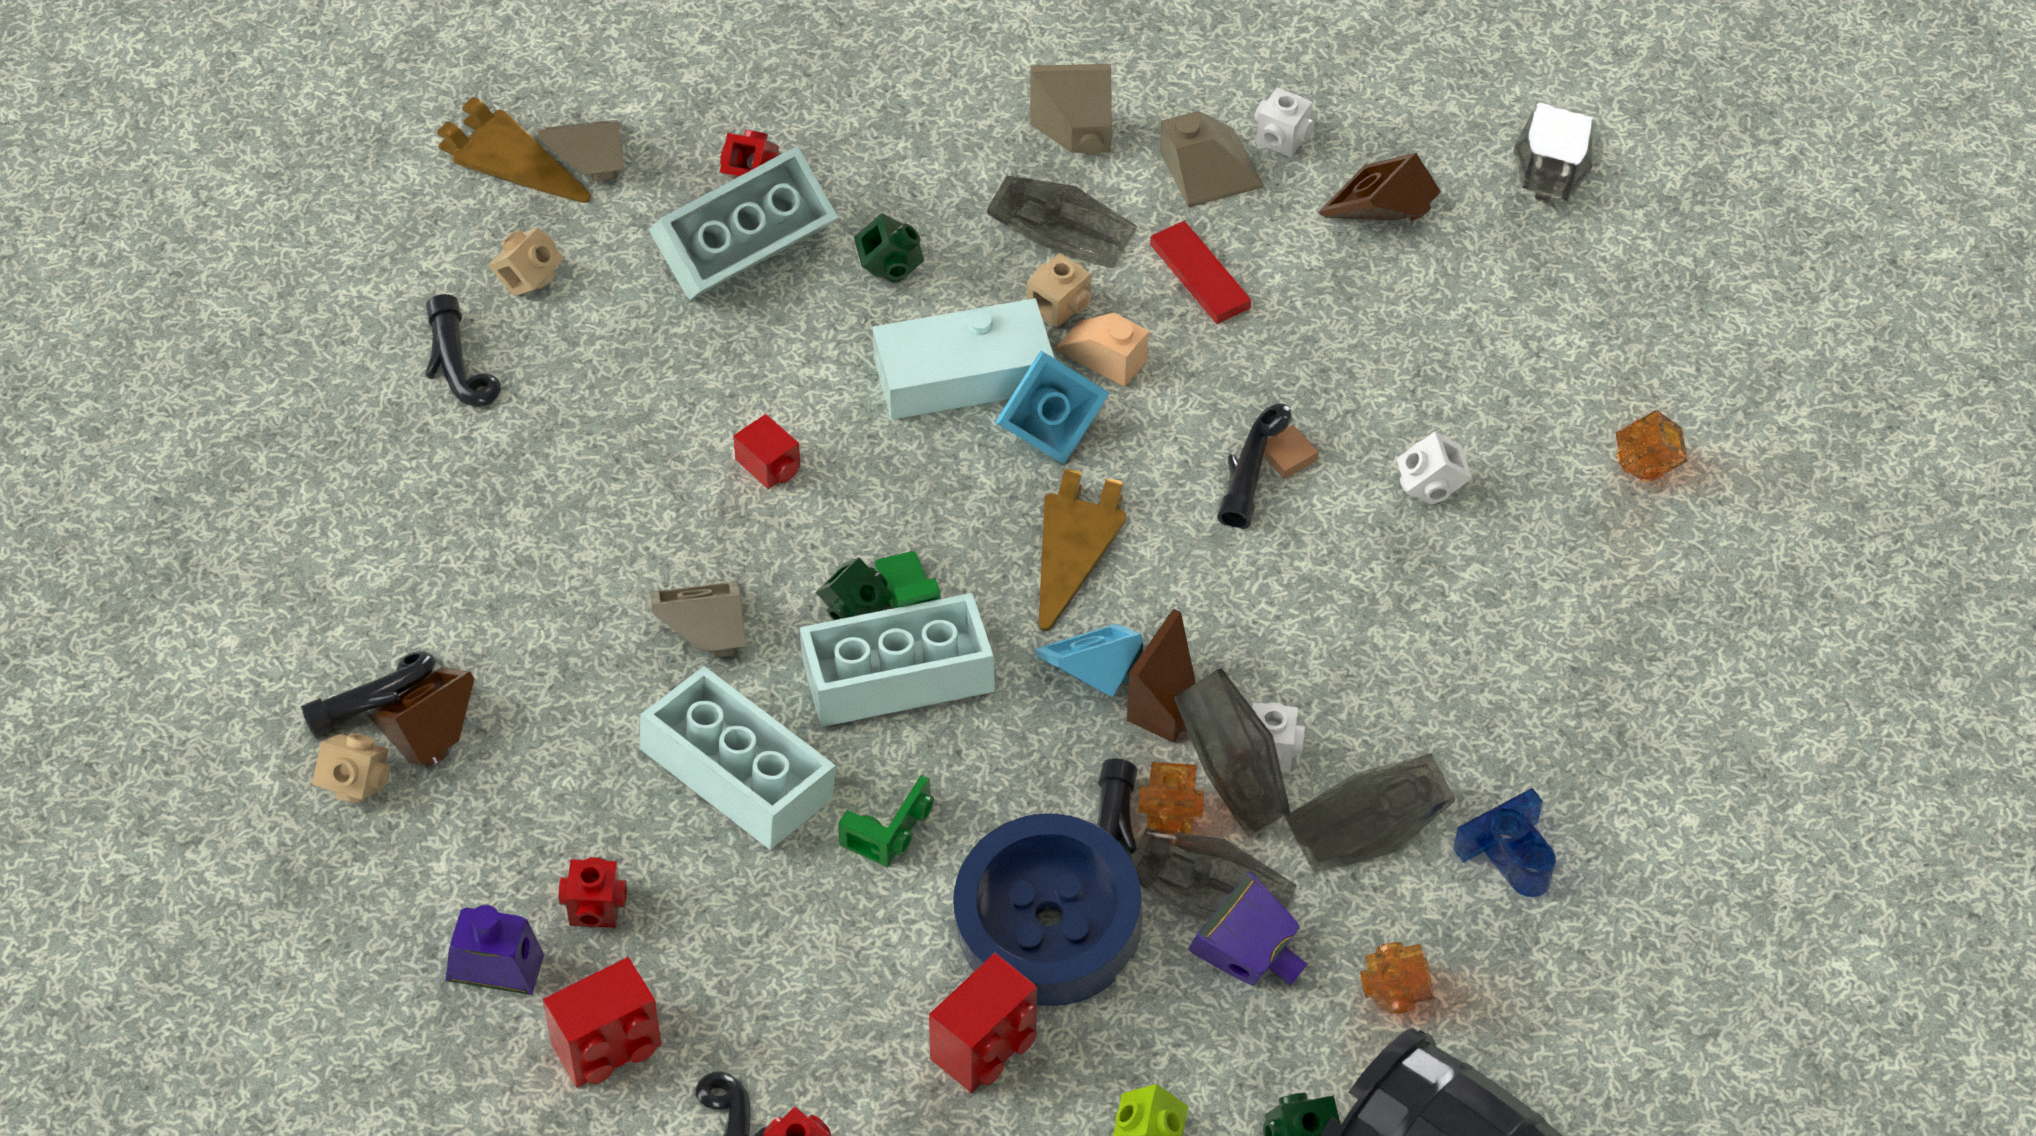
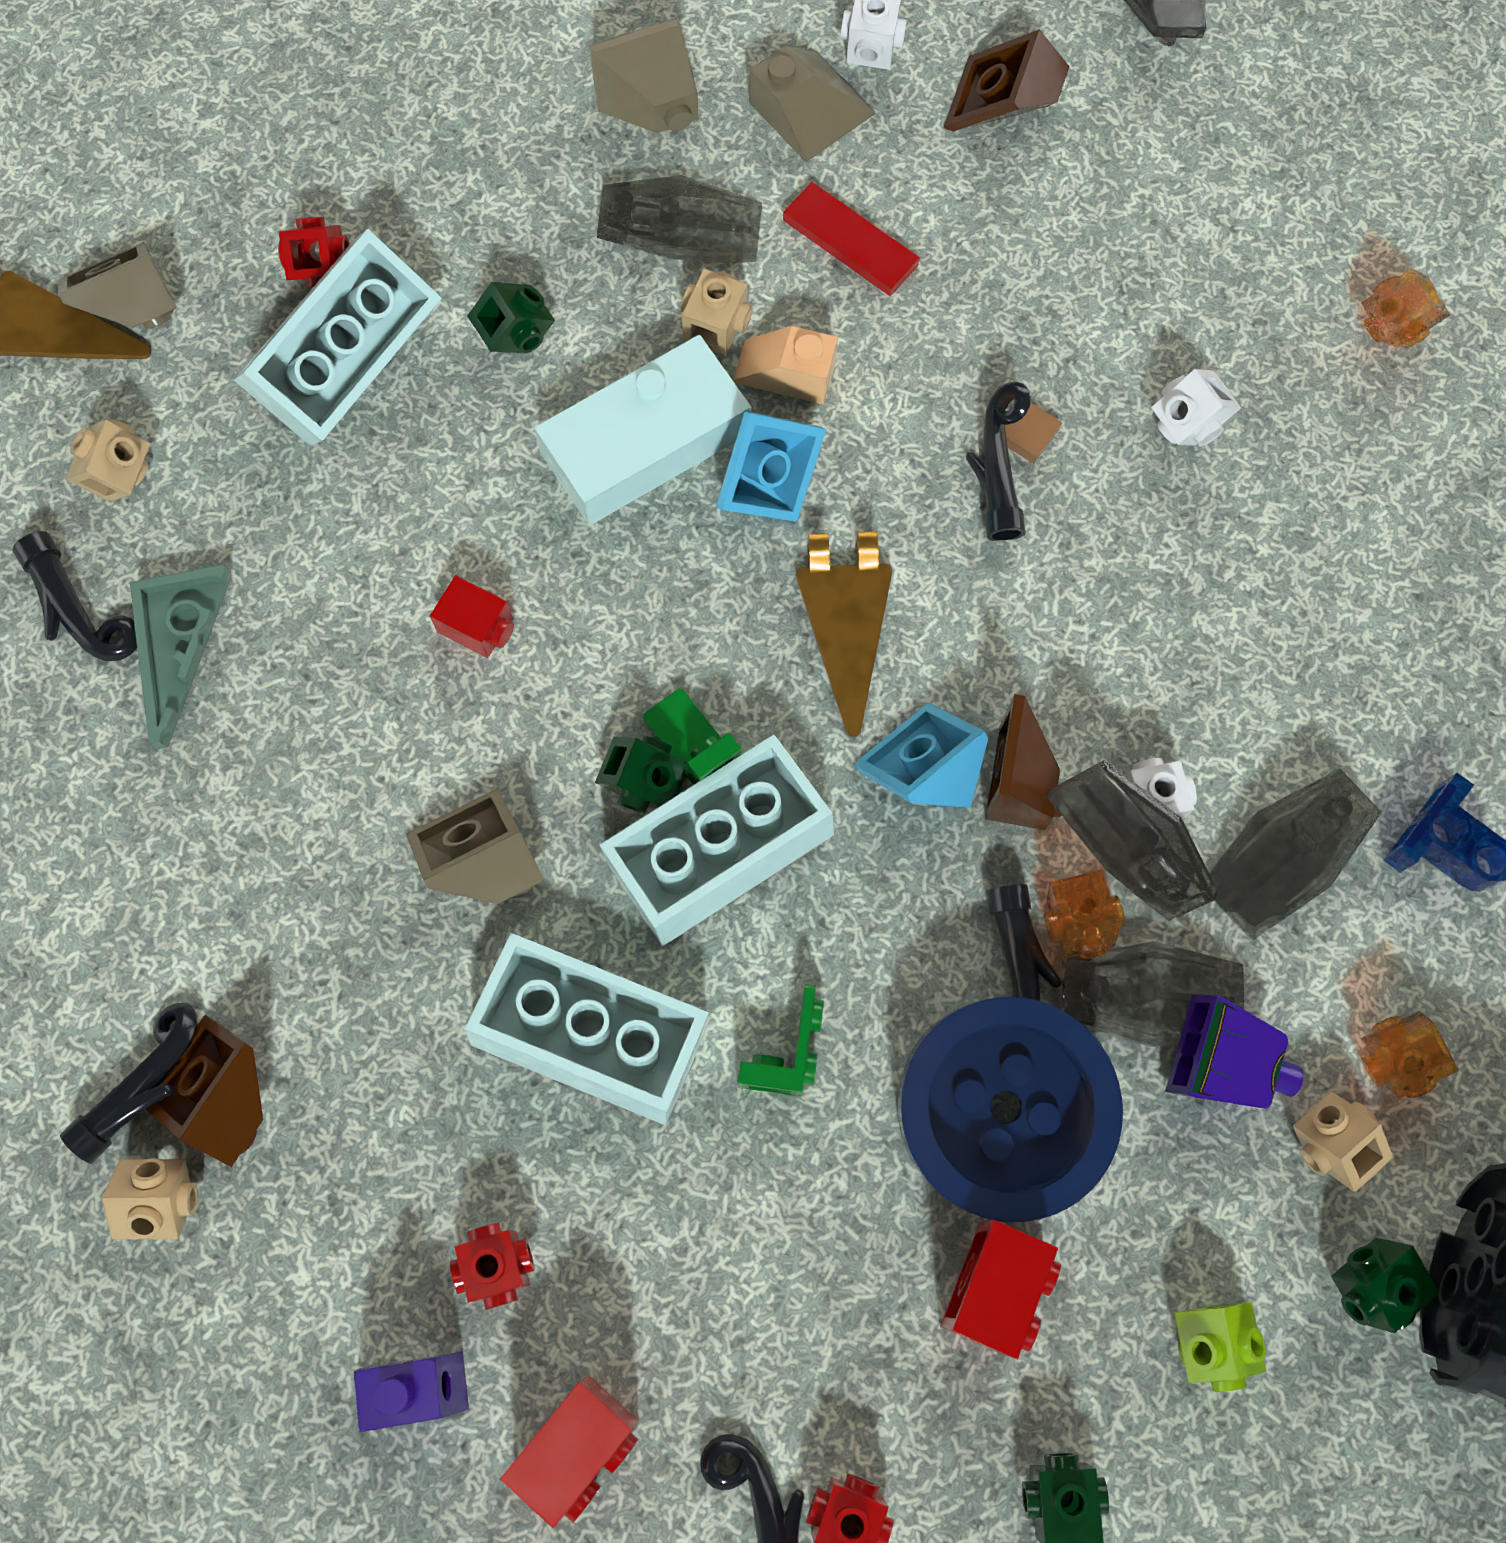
camera: 20 degrees left, 20 degrees up
none -> sand green wing [130,564,231,750]
none -> tan brick [1293,1091,1394,1192]

